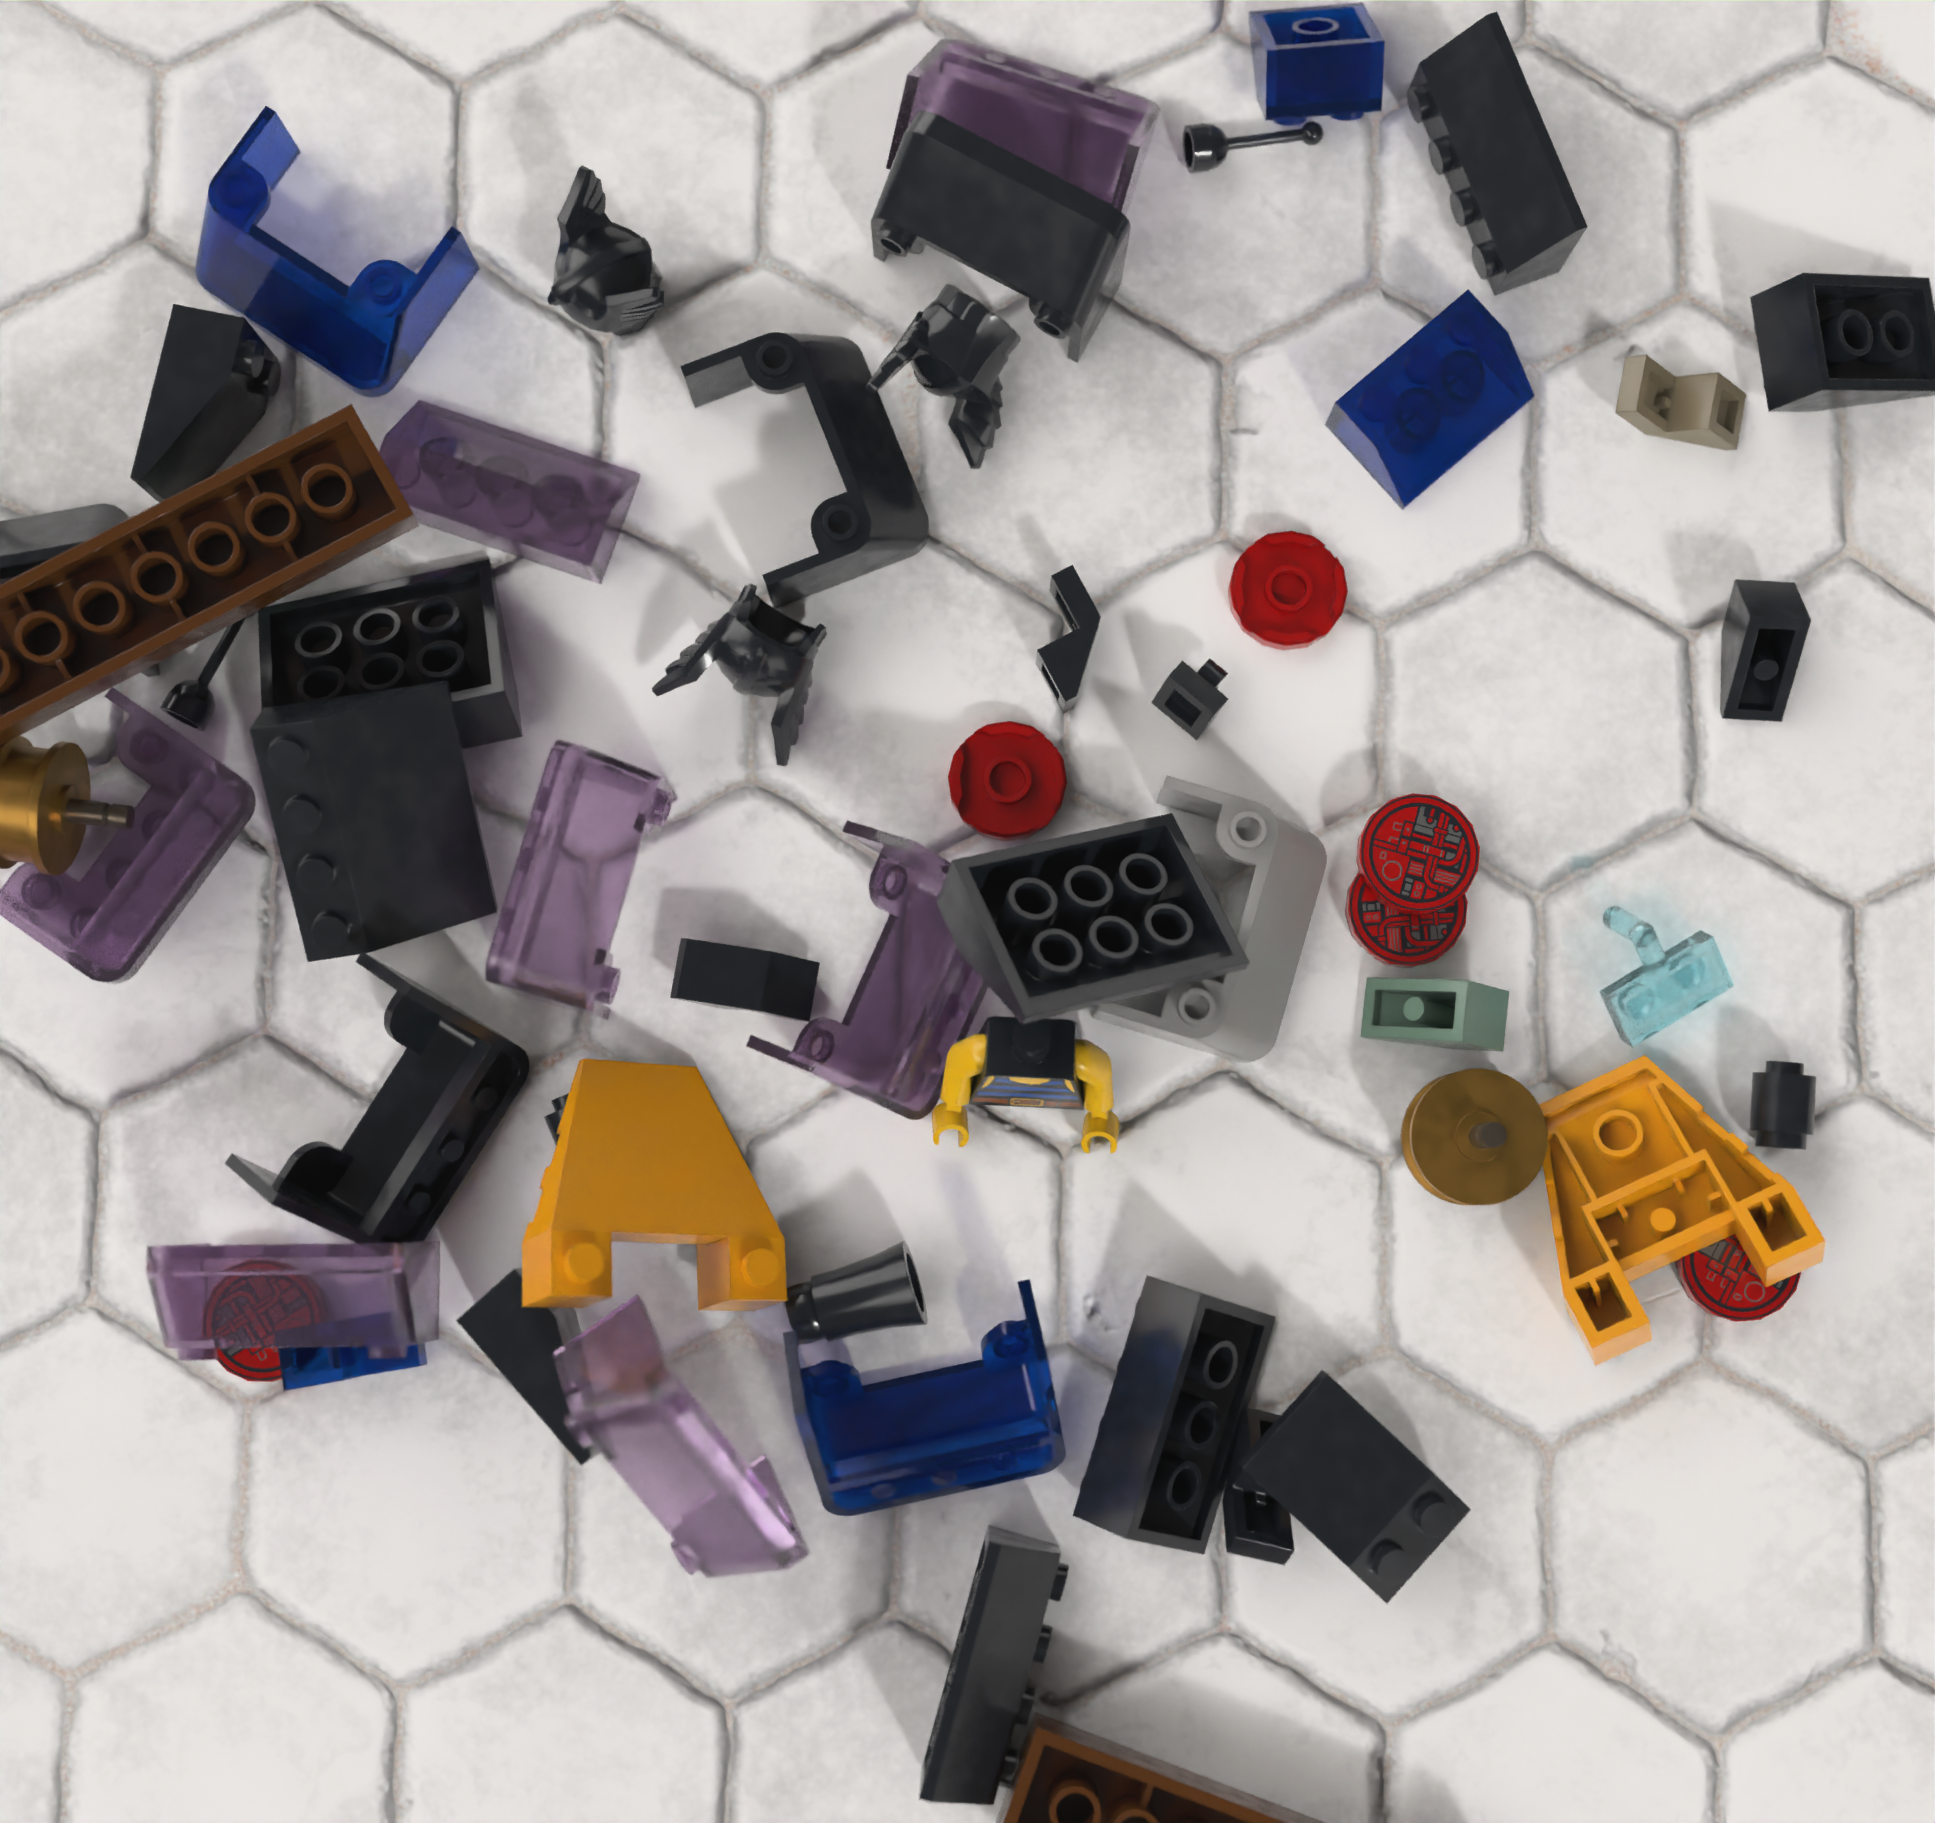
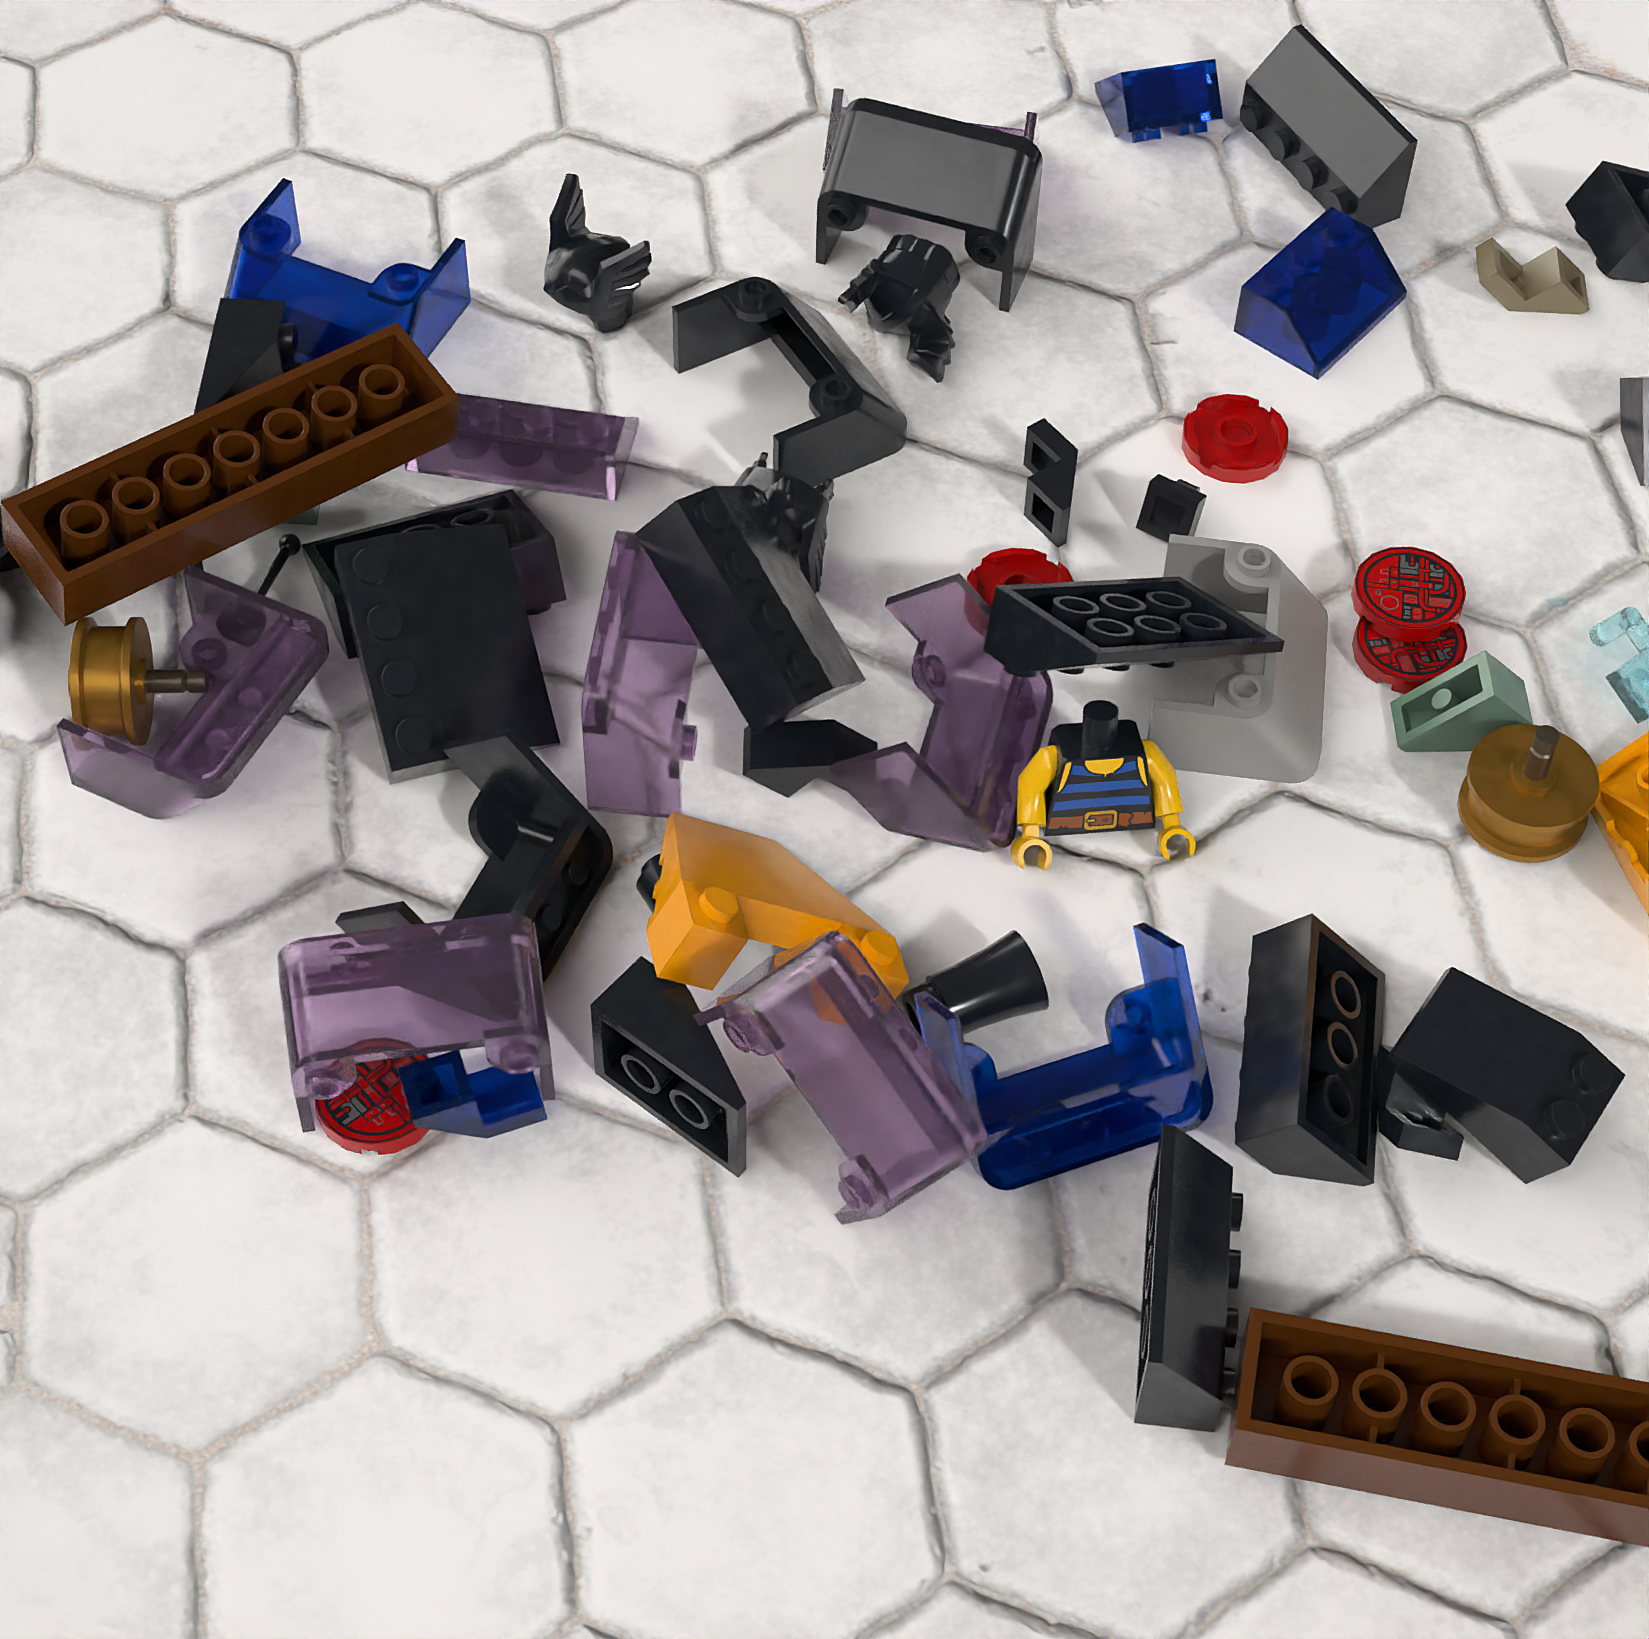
camera: 10 degrees left, 30 degrees down
black hinge [1183,121,1323,173] -> none
none -> black slope [635,486,866,735]

